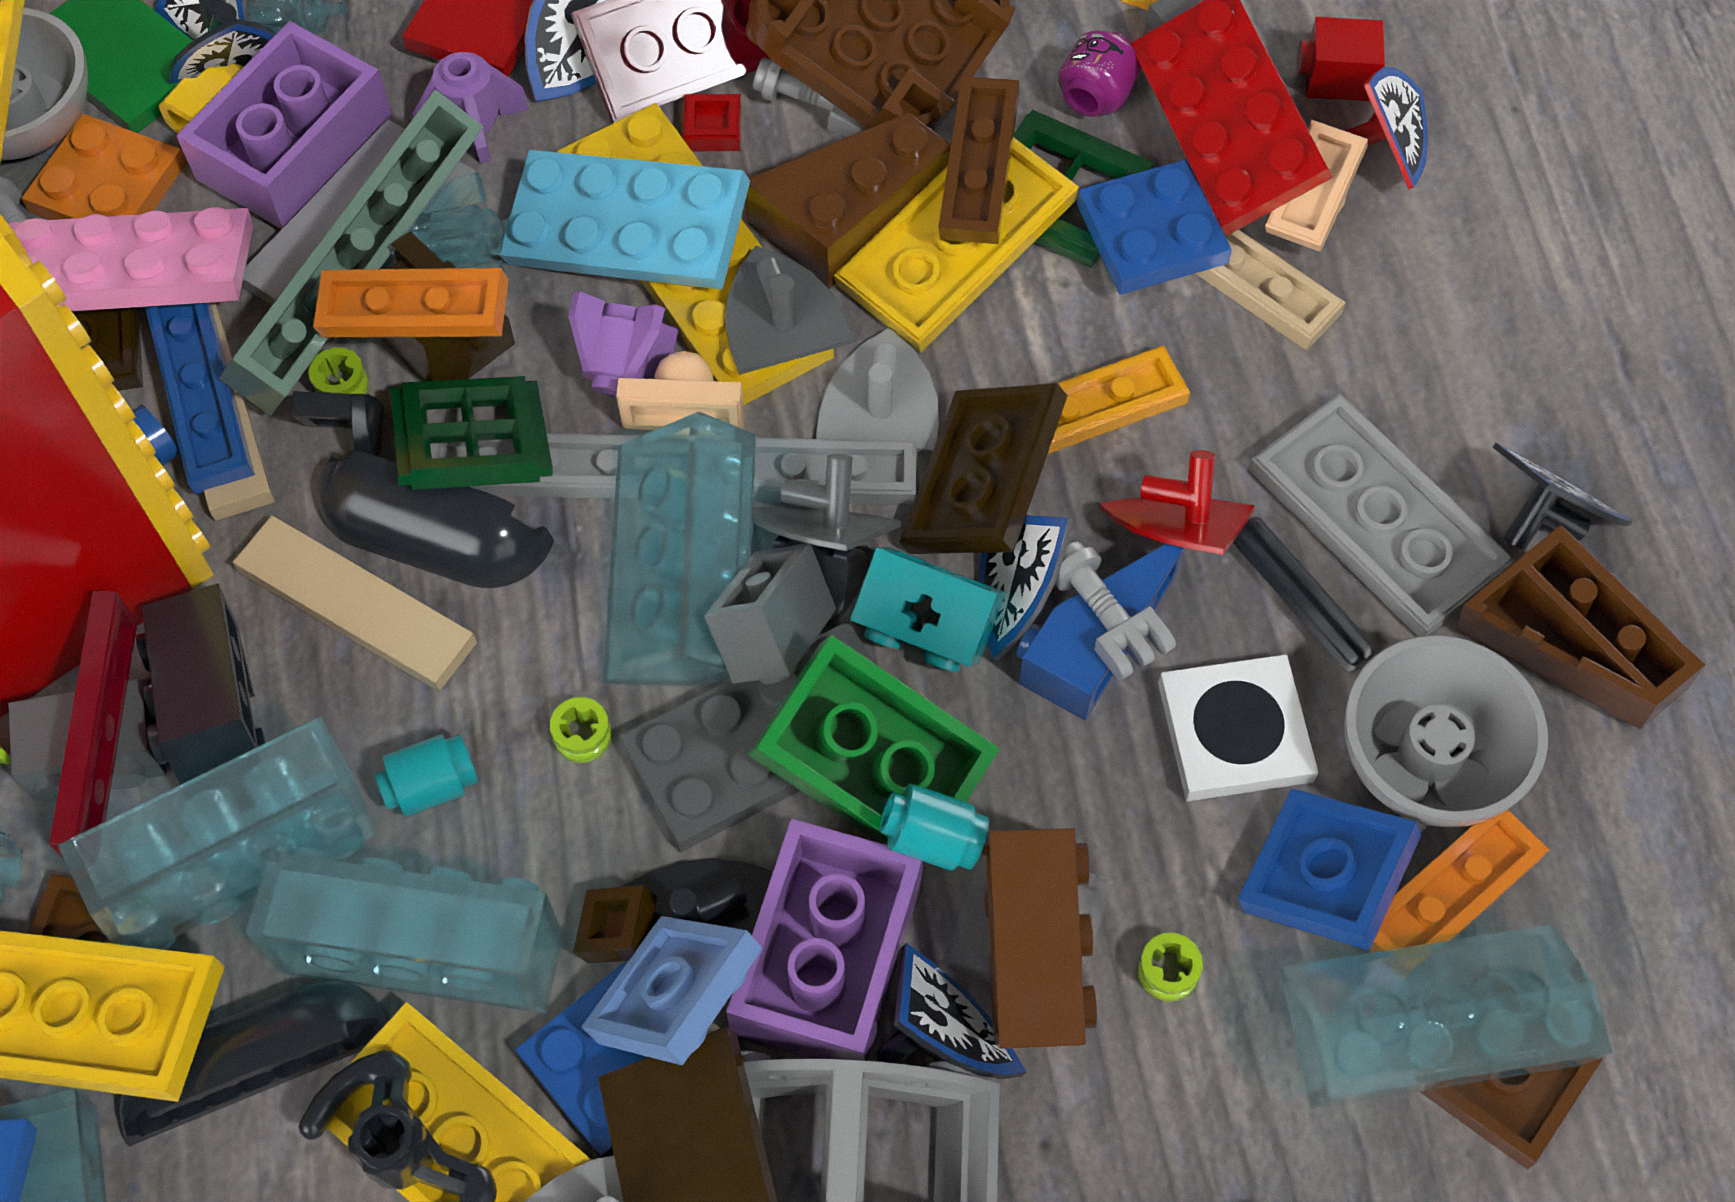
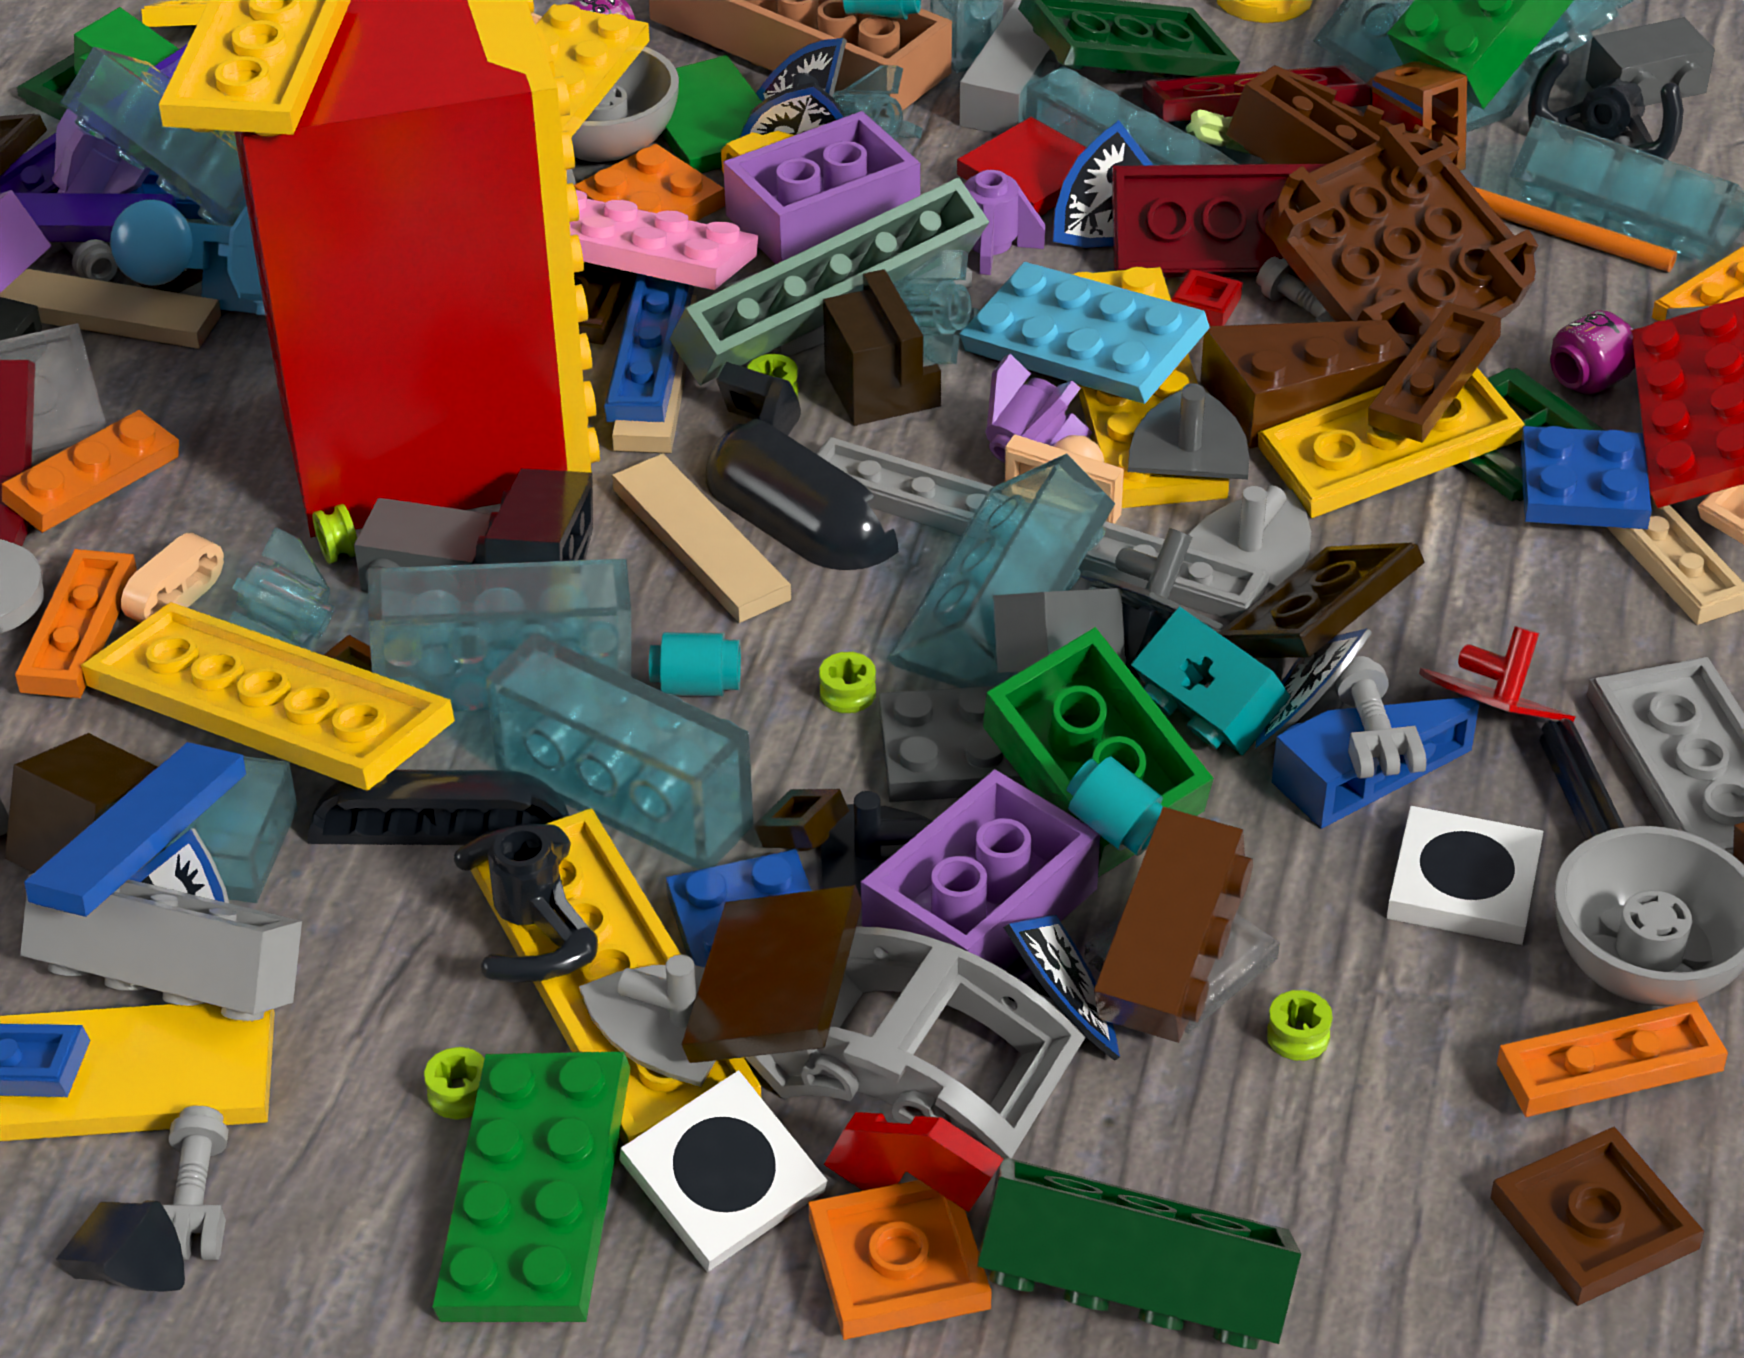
camera: 25 degrees right, 20 degrees down
dark red tile [49,591,138,868] -> none
blue tile [133,404,181,466] -> none
orange plate [313,268,509,337] -> none
dark green piece [390,376,553,490] -> none
medium blue plate [581,916,763,1065] -> none
light orange tile [1048,345,1190,454] -> none
blue plate [1238,788,1421,951] -> none
clear light blue slope [1280,924,1613,1109] -> none

